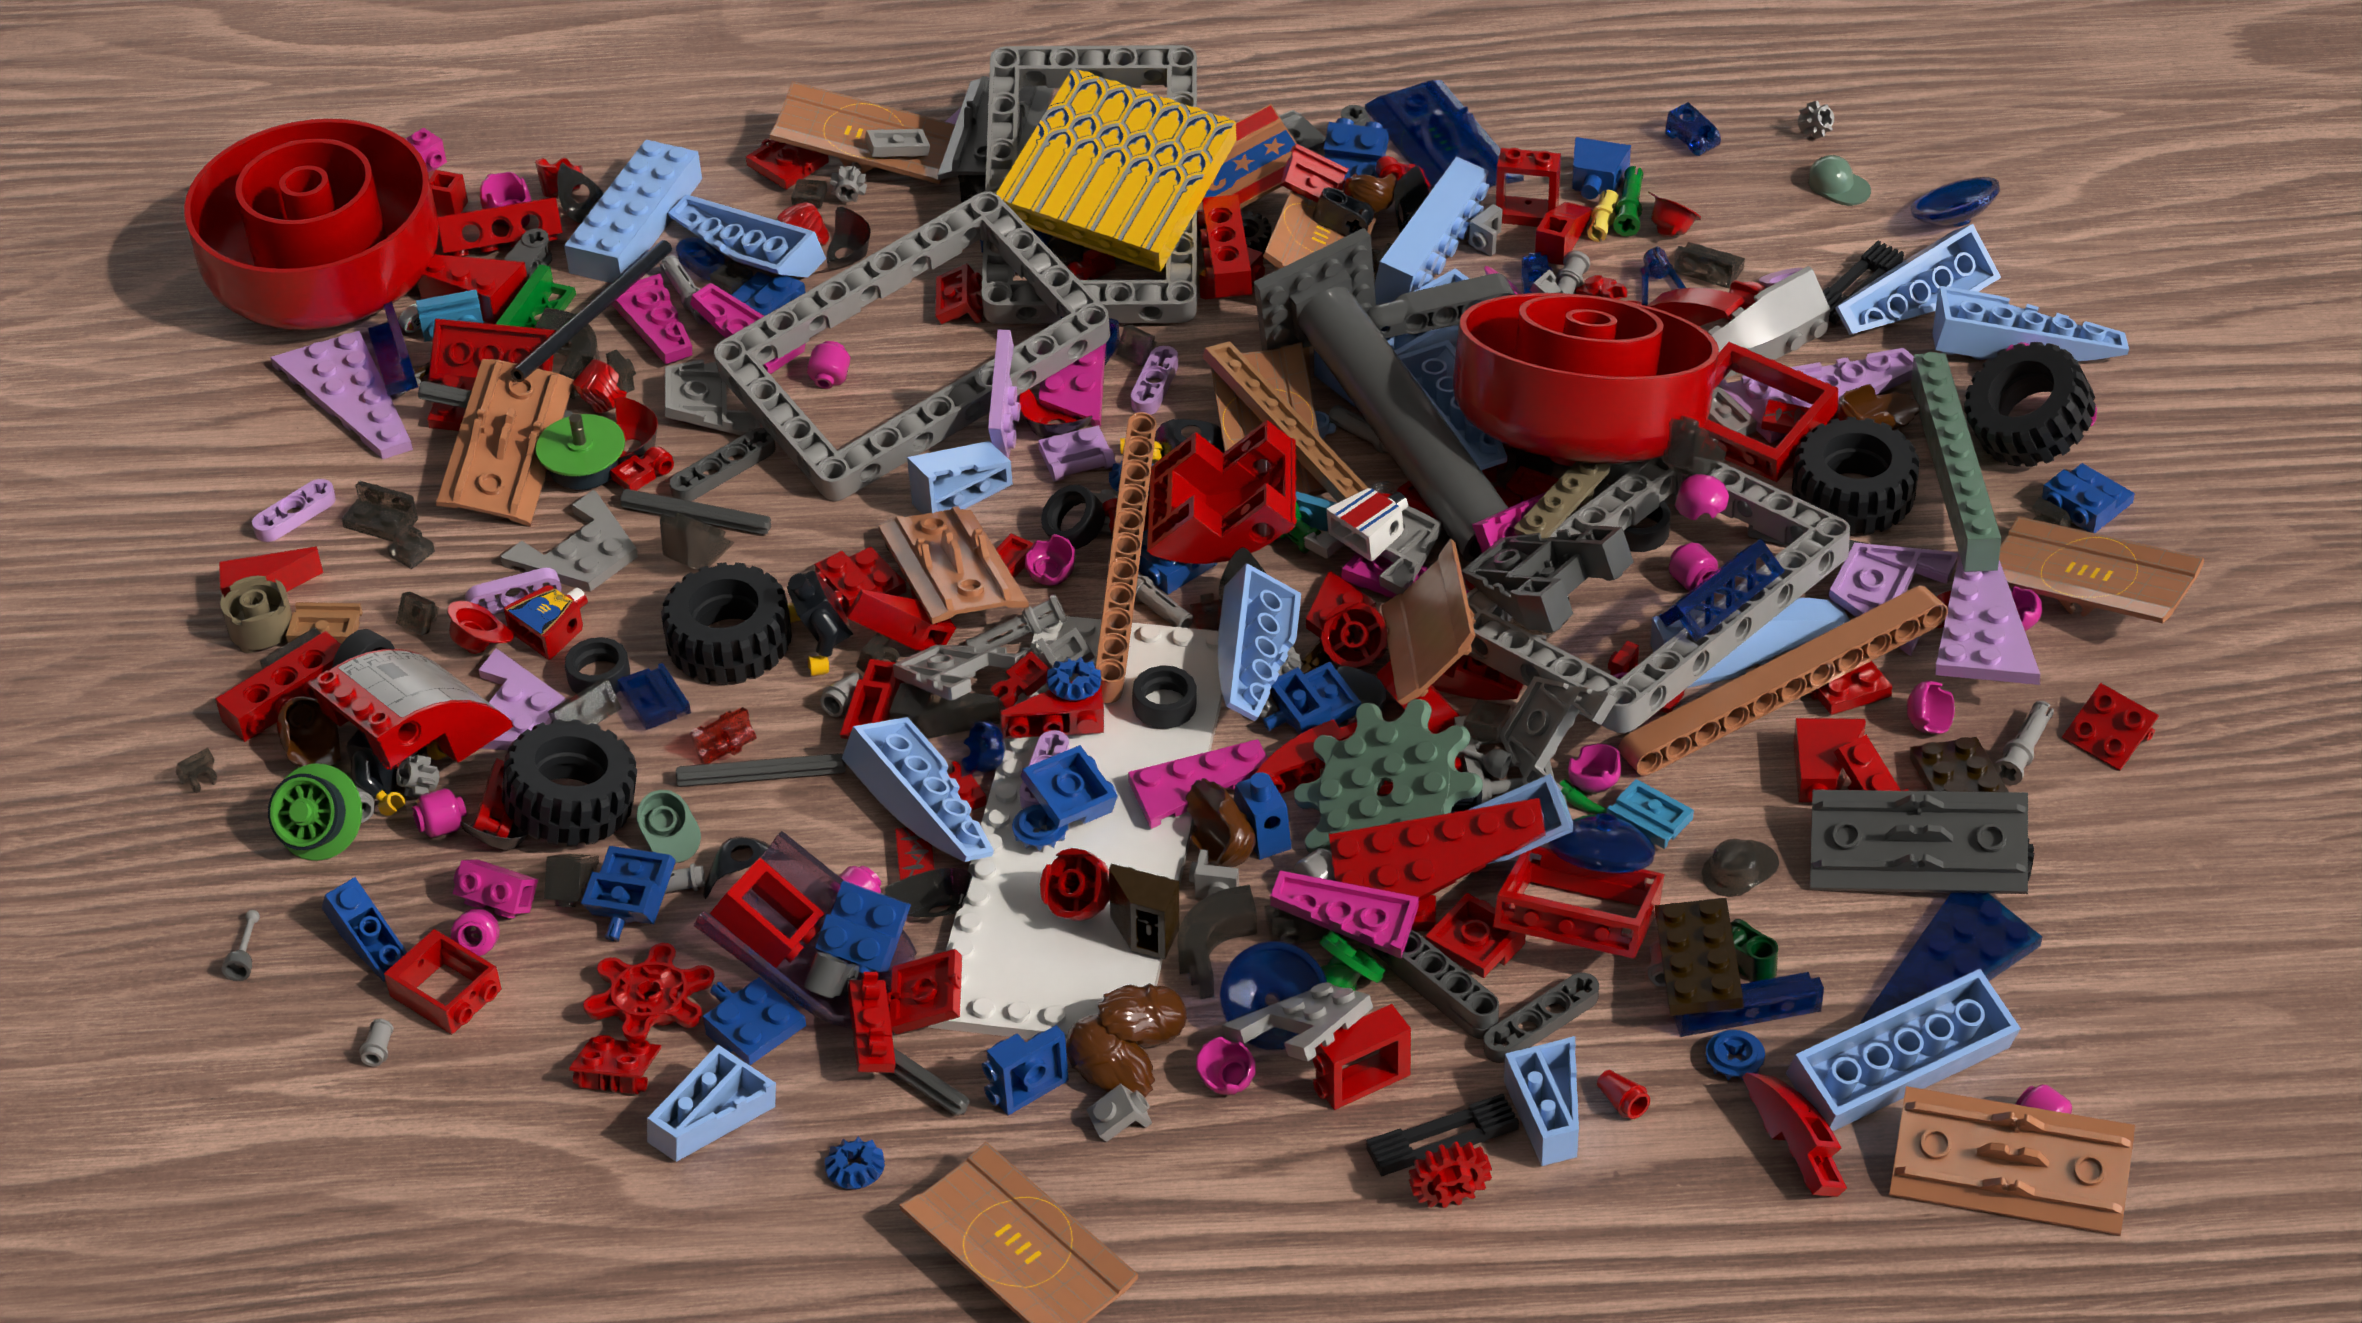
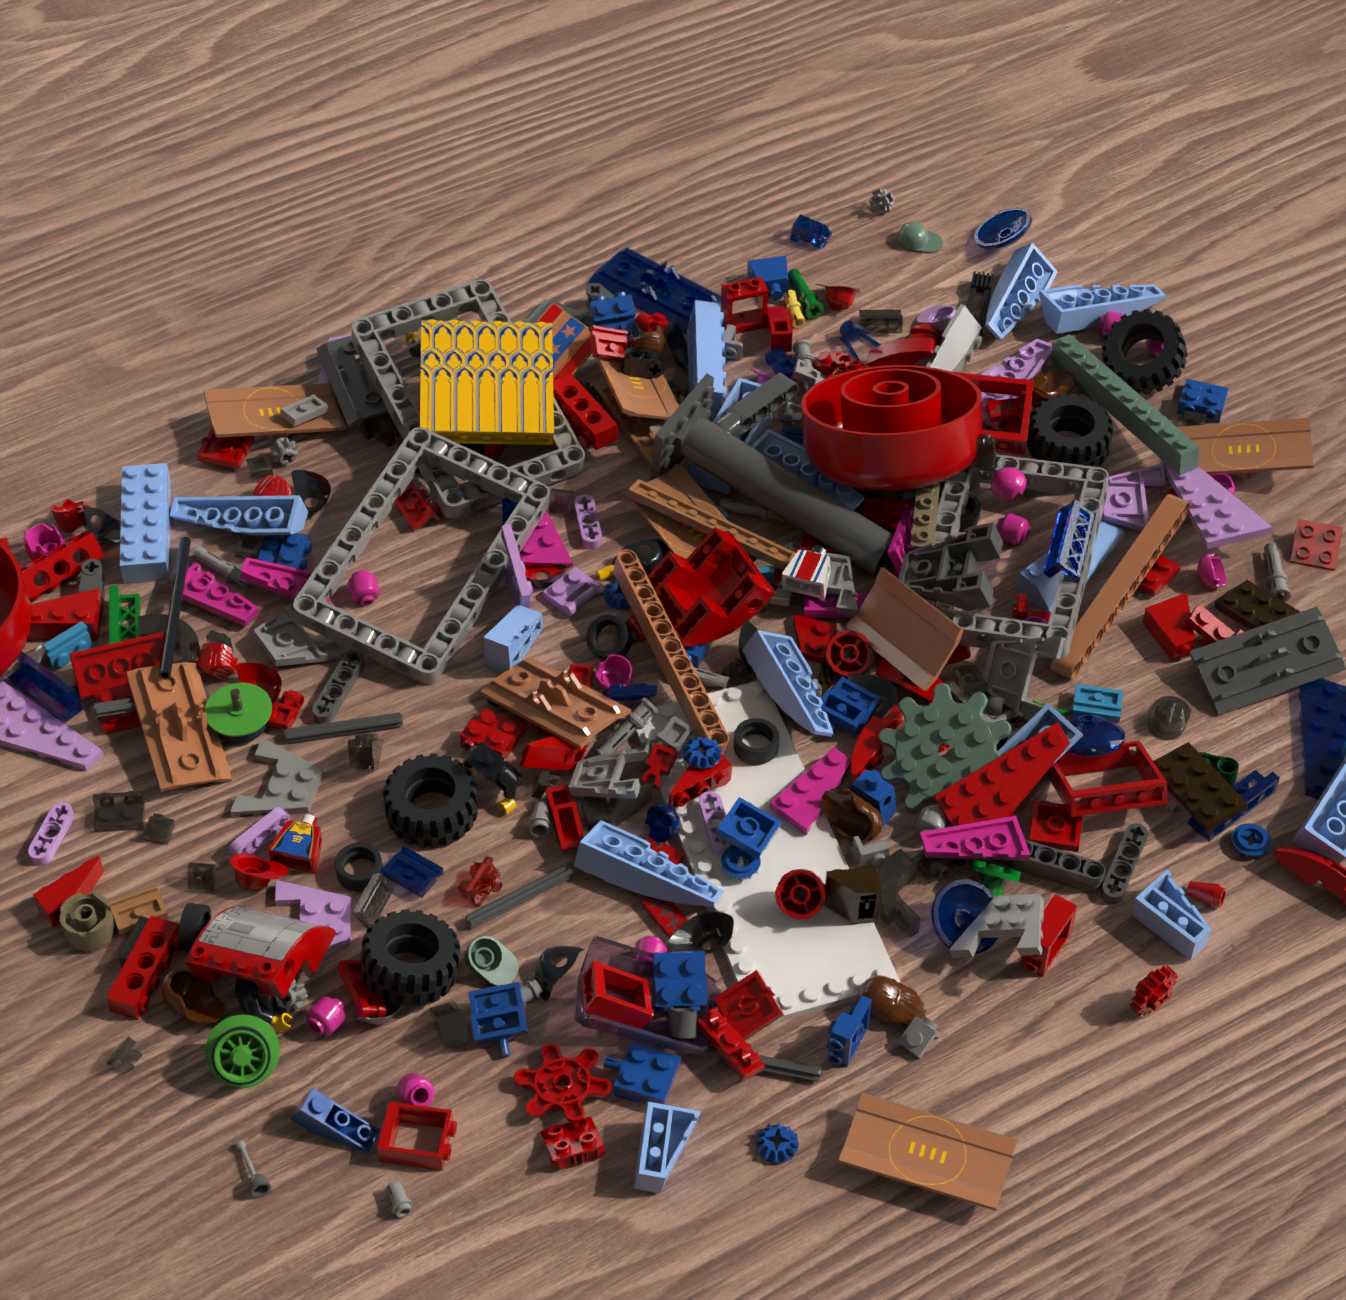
camera: 30 degrees left, 5 degrees up
dark pink brick [453,860,538,918] -> none
clear blue plate [676,237,726,280] -> none
reddish brown hair [1098,983,1187,1048] -> none
dark pink hair [1196,1037,1255,1095] -> none
black container [1366,1093,1519,1177] -> none
dark pink hair [1568,744,1621,793] -> none
none -> clear blue plate [602,683,657,701]

